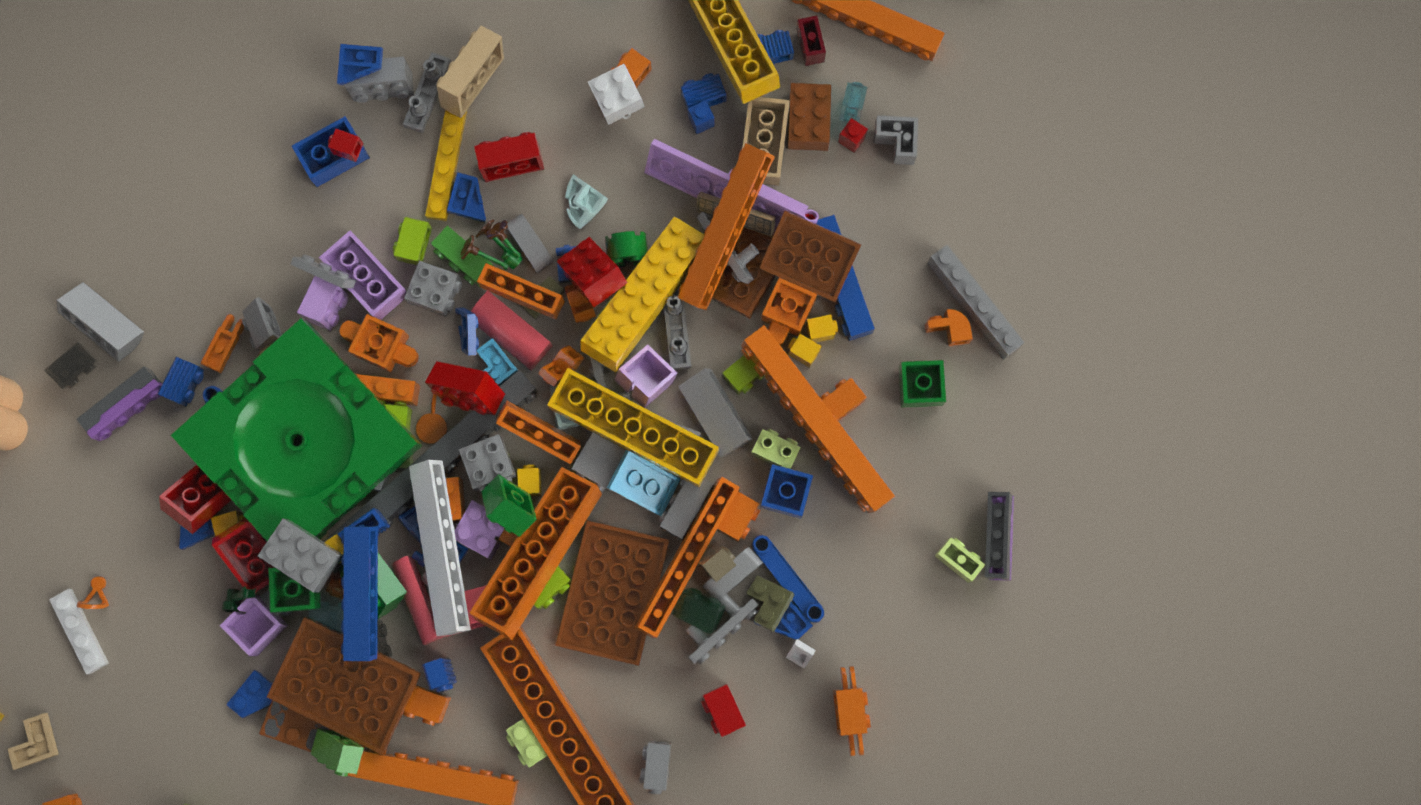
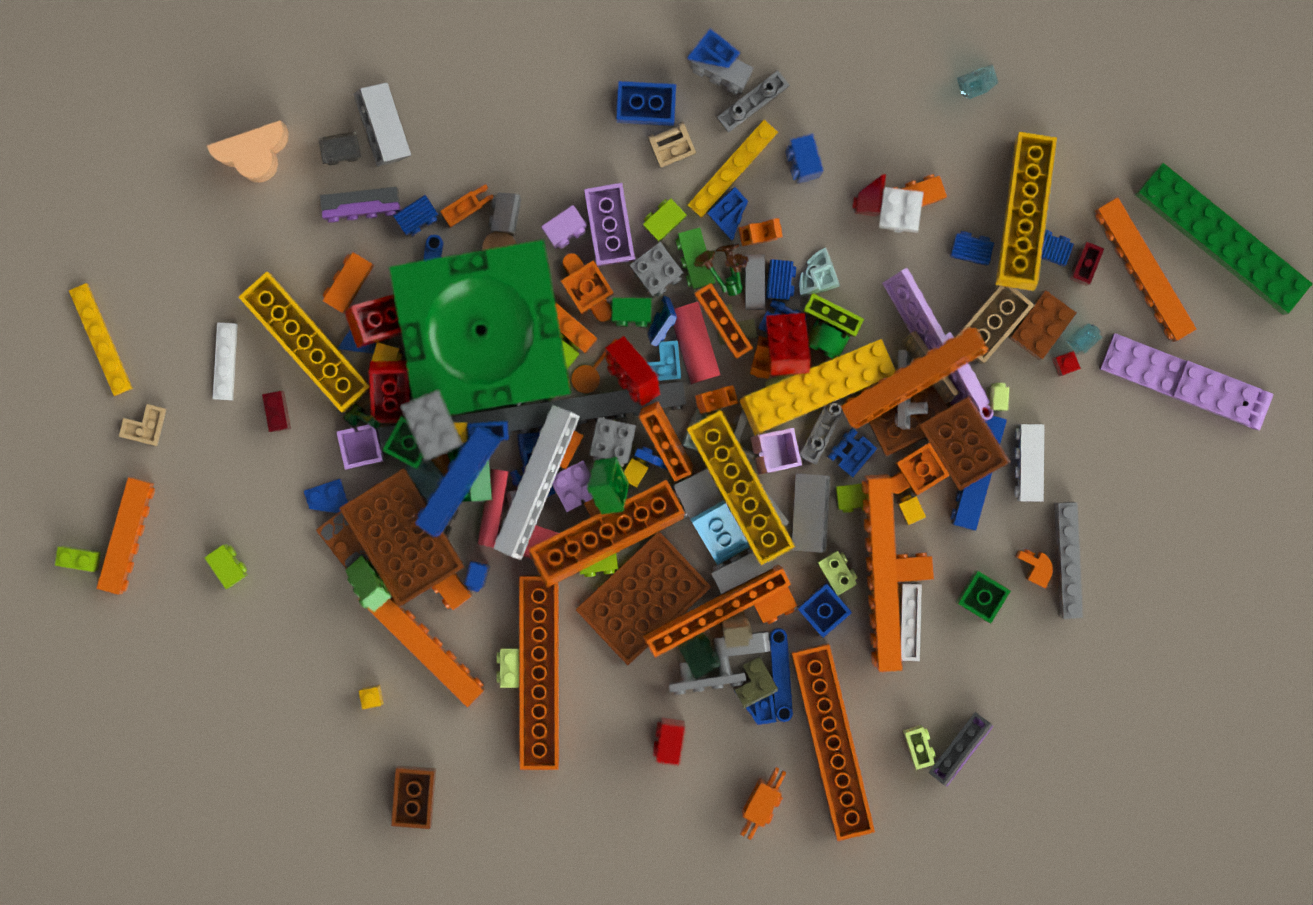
camera: 25 degrees right, 10 degrees up
orange piece [76,576,109,609] -> none
light grey plate [291,255,356,288] -> none
red brick [328,129,364,162] -> none
tan brick [436,26,504,118] -> none
red brick [474,132,544,182] -> none
light grey brick [640,741,671,794] -> none
blue brick [688,100,715,134] -> none
white plate [786,639,816,669] -> none
yellow brick [806,315,838,343] -> none
light grey brick [874,116,918,165] -> none
none -> yellow brick [239,271,370,413]
none -> dark red brick [262,391,291,432]
none -> orange brick [323,252,375,314]
none -> green brick [612,298,651,327]
none -> blue wing [635,447,668,470]
none -> tan plate [648,122,696,168]
none -> orange brick [738,218,783,246]
none -> blue brick [766,259,796,301]
none -> blue brick [785,134,824,184]
none -> orange brick [791,643,875,841]
none -> lime brick [803,293,864,337]
none -> blue plate [828,428,878,478]
none -> red slope [852,174,886,217]
none -> white plate [900,584,922,661]
none -> yellowish green brick [986,383,1010,411]
none -> white brick [1014,424,1044,502]
none -> lavender hinge [1100,333,1274,431]

